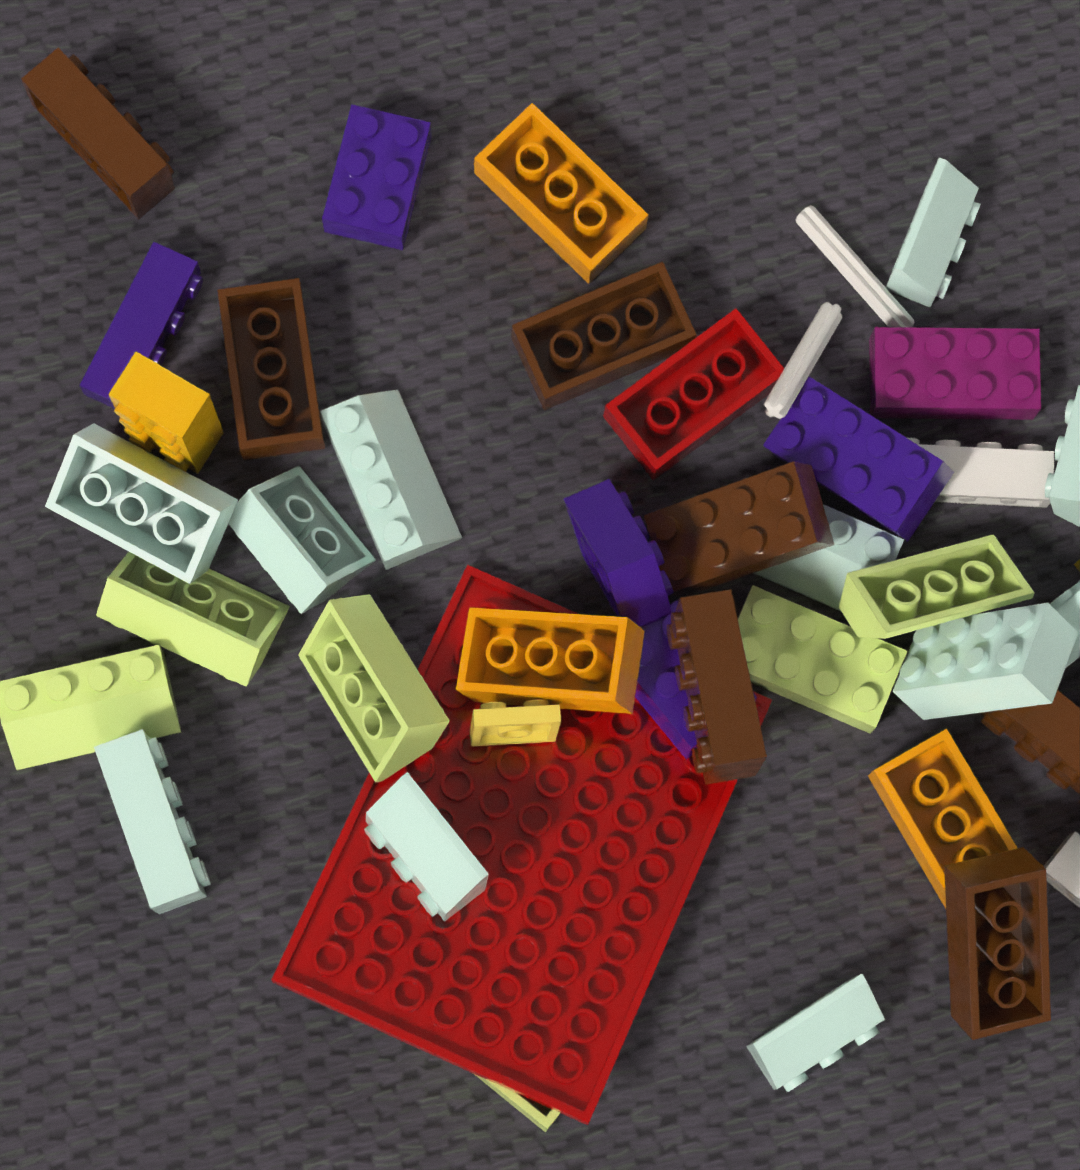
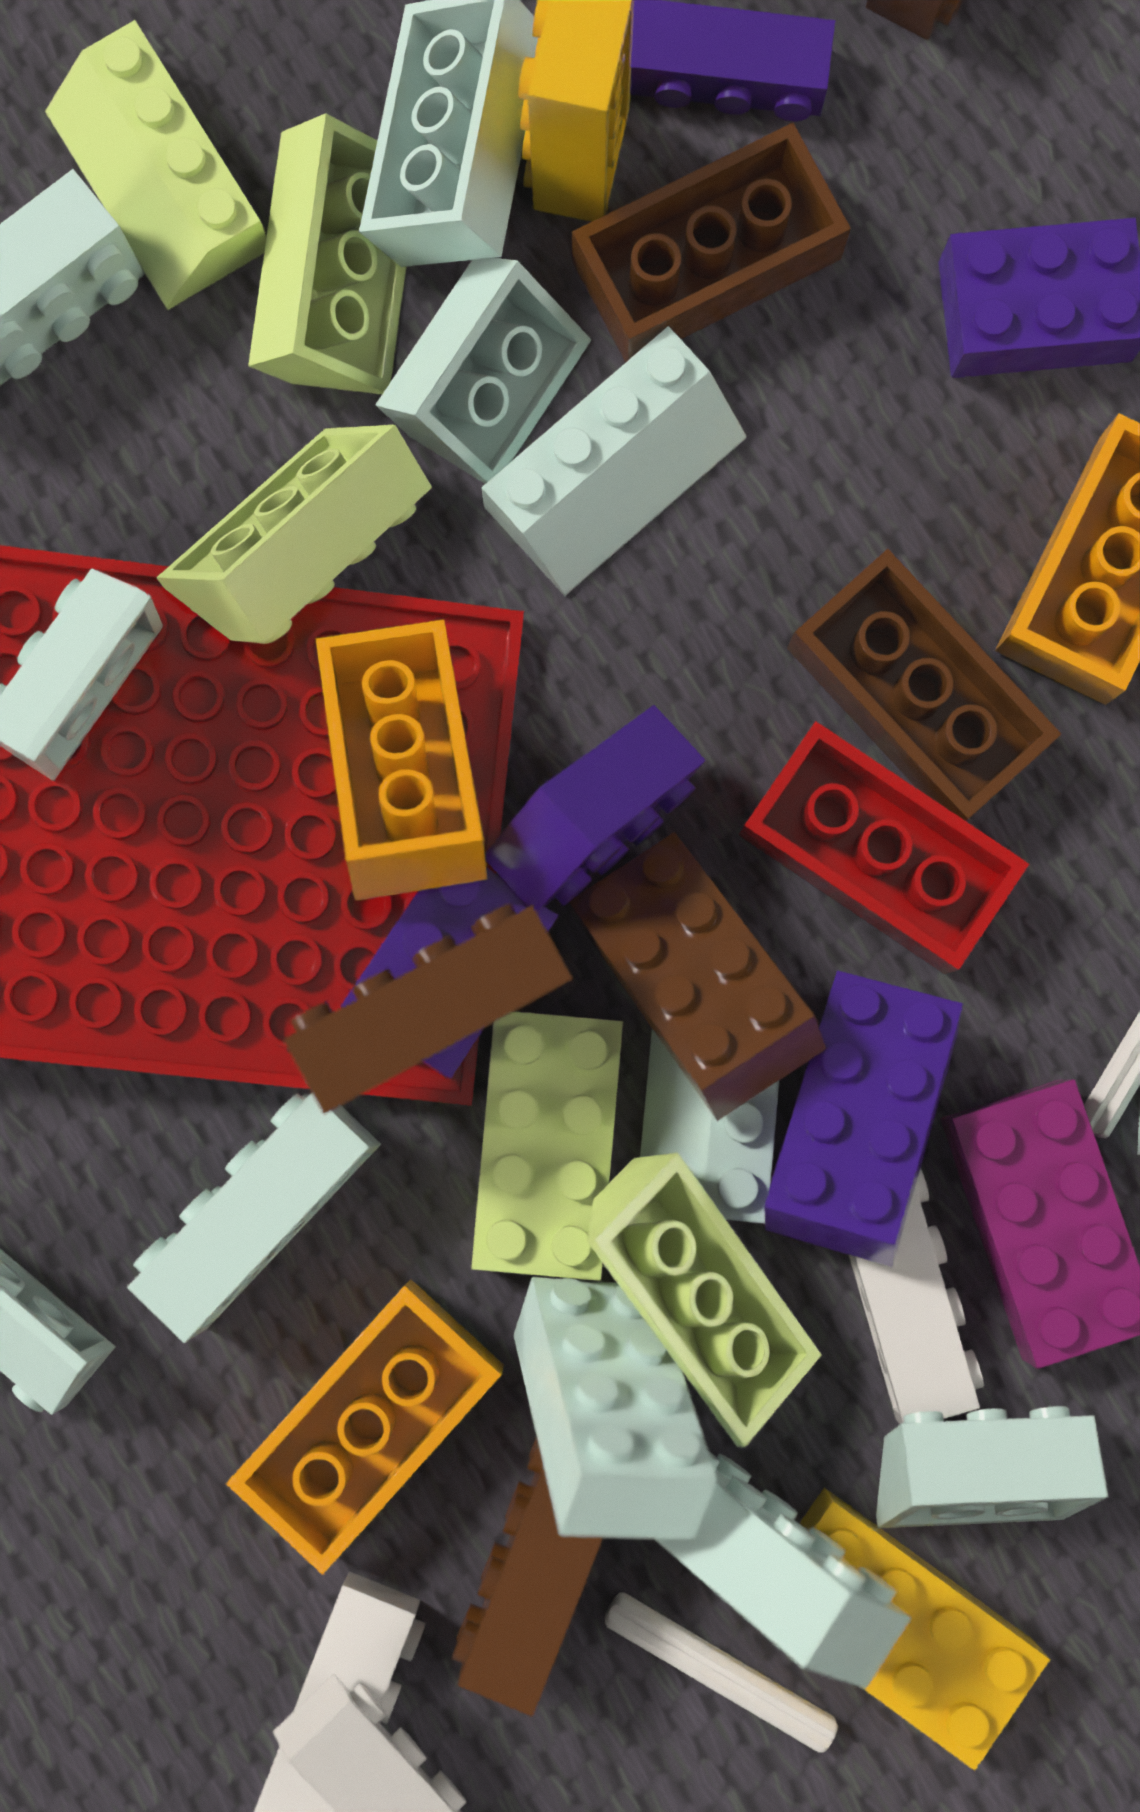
camera: 80 degrees right, 5 degrees up
light yellow plate [470,699,561,746] -> none
white axle [764,302,842,419] -> none
reddish brown brick [944,847,1051,1040] -> none
none -> light aqua brick [127,1093,381,1343]

